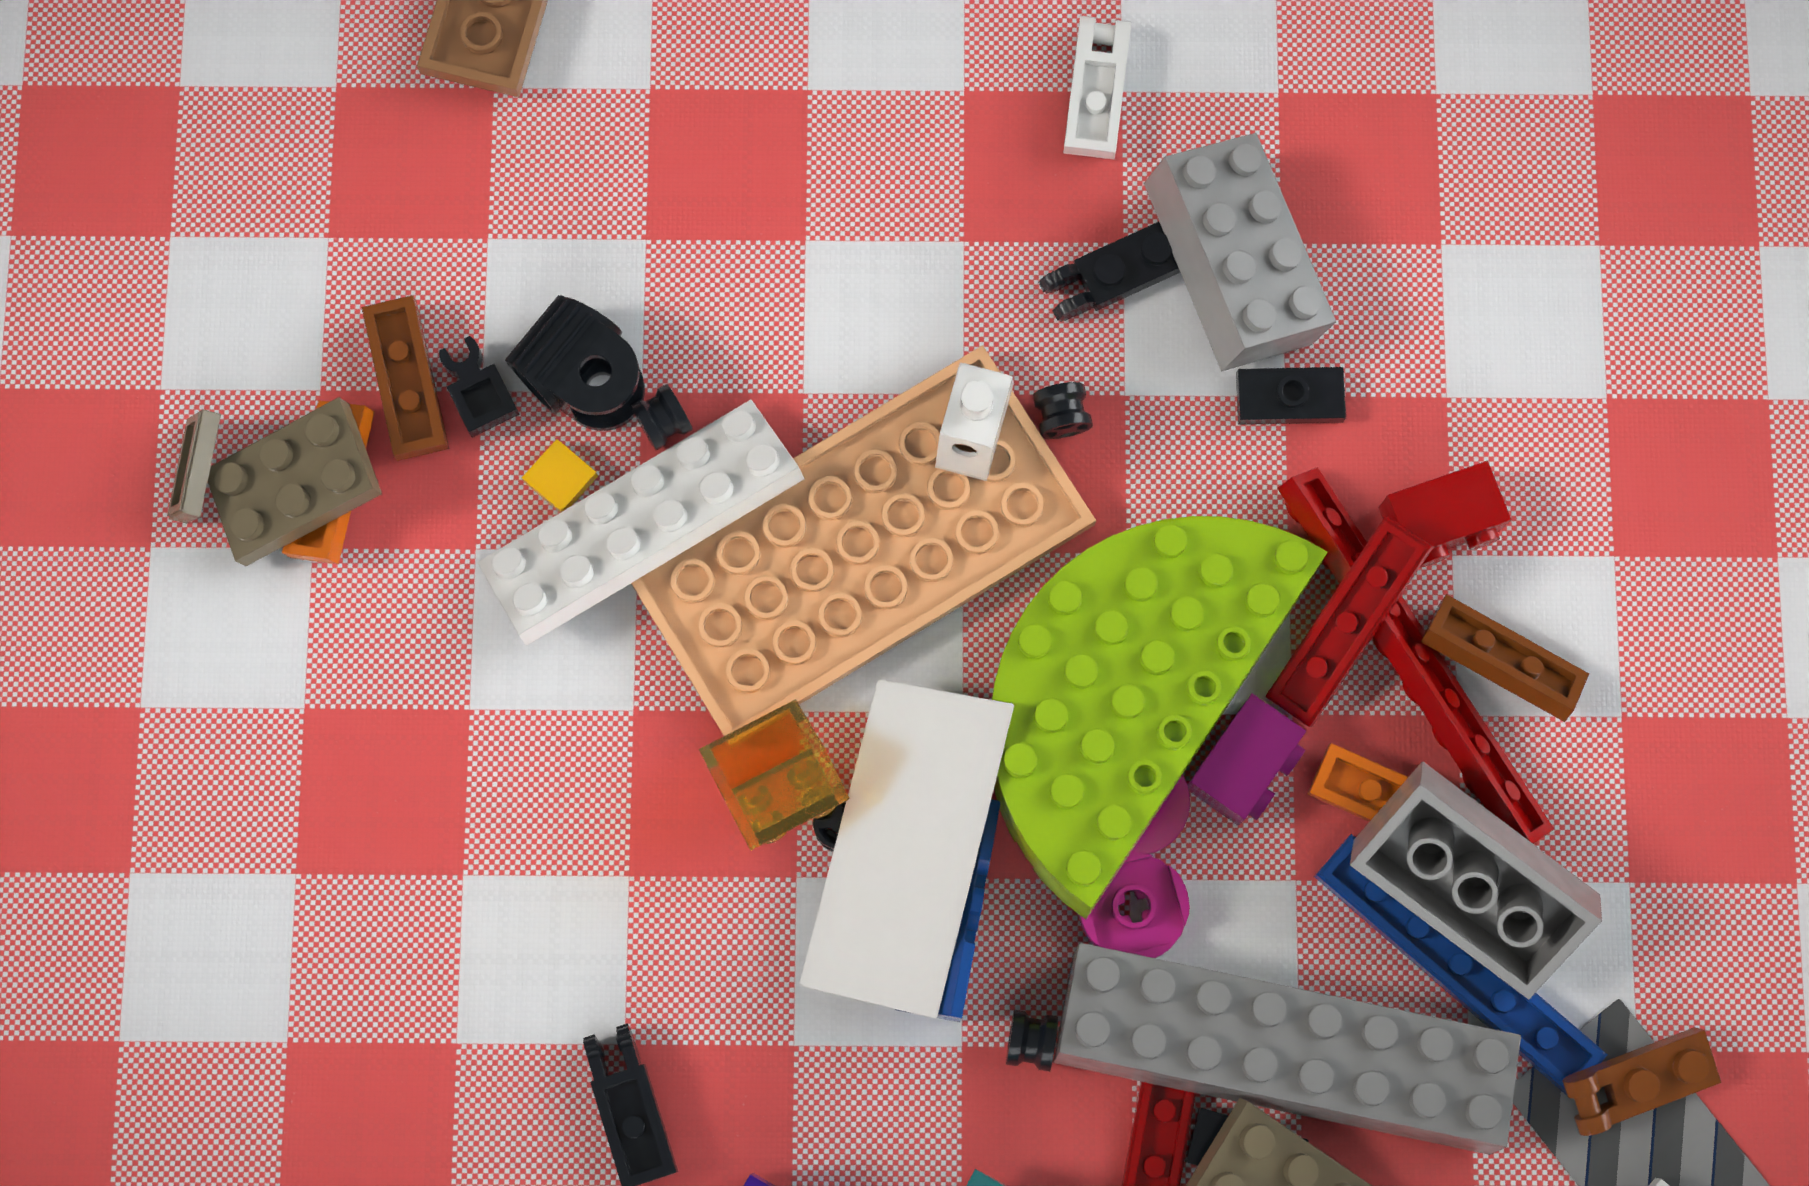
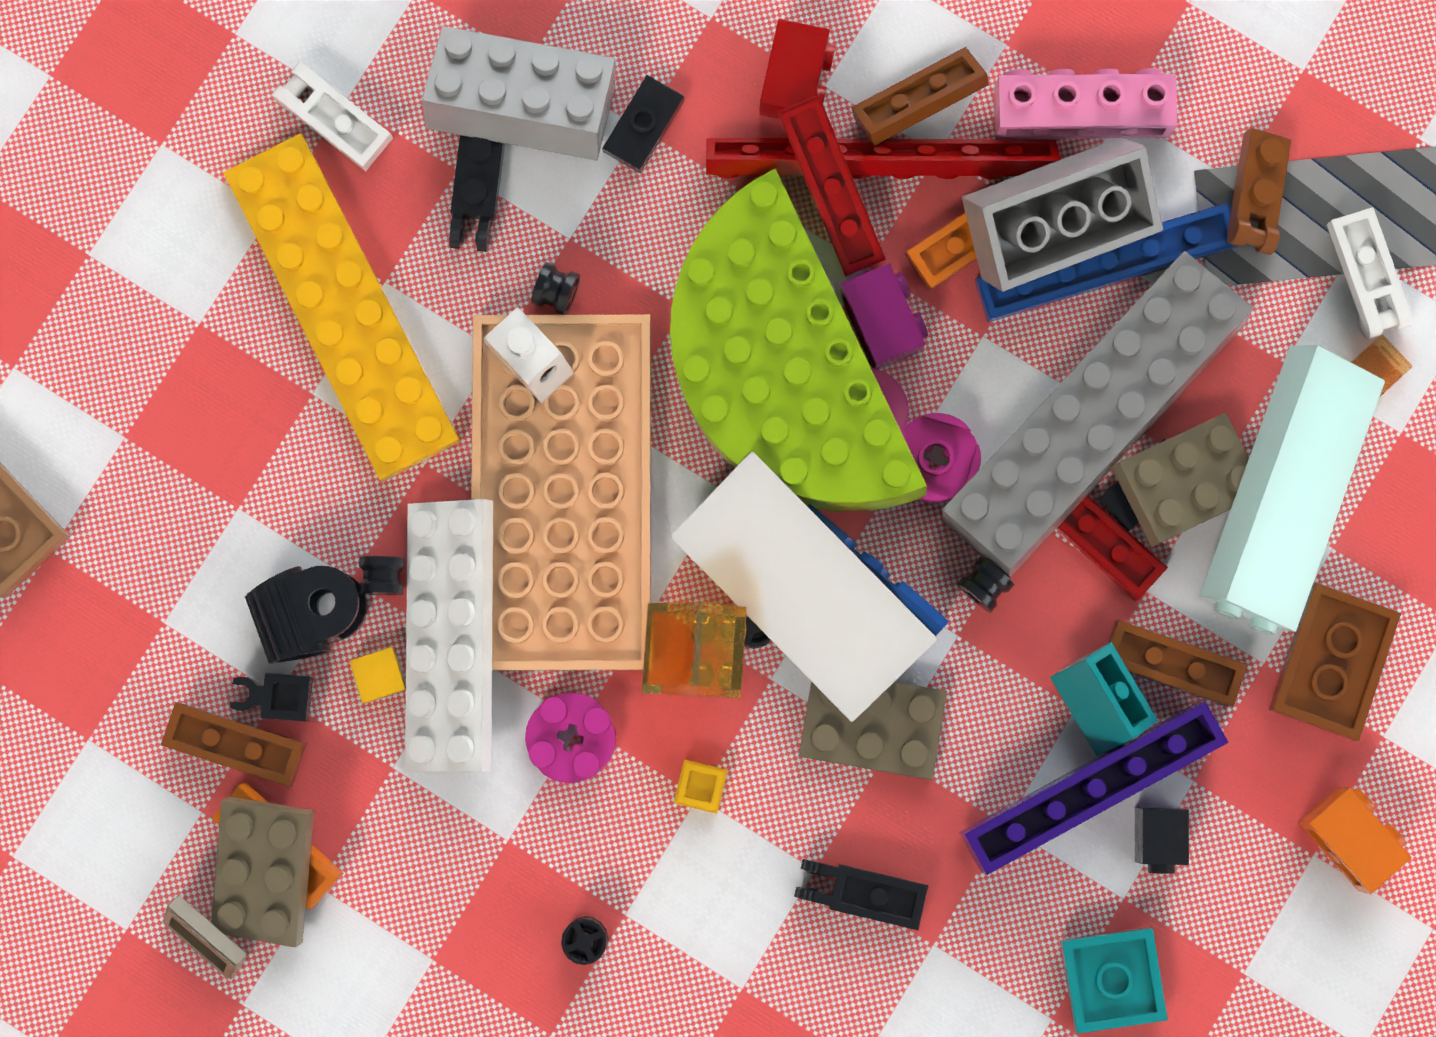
camera: 55 degrees left, 5 degrees up
none -> yellow plate [223,133,461,482]
none -> dark pink plate [525,693,616,783]
none -> black wheel [561,916,609,965]
none -> yellow tile [674,759,728,814]
none -> dark tan plate [798,681,947,780]
none -> bright pink brick [994,68,1178,139]

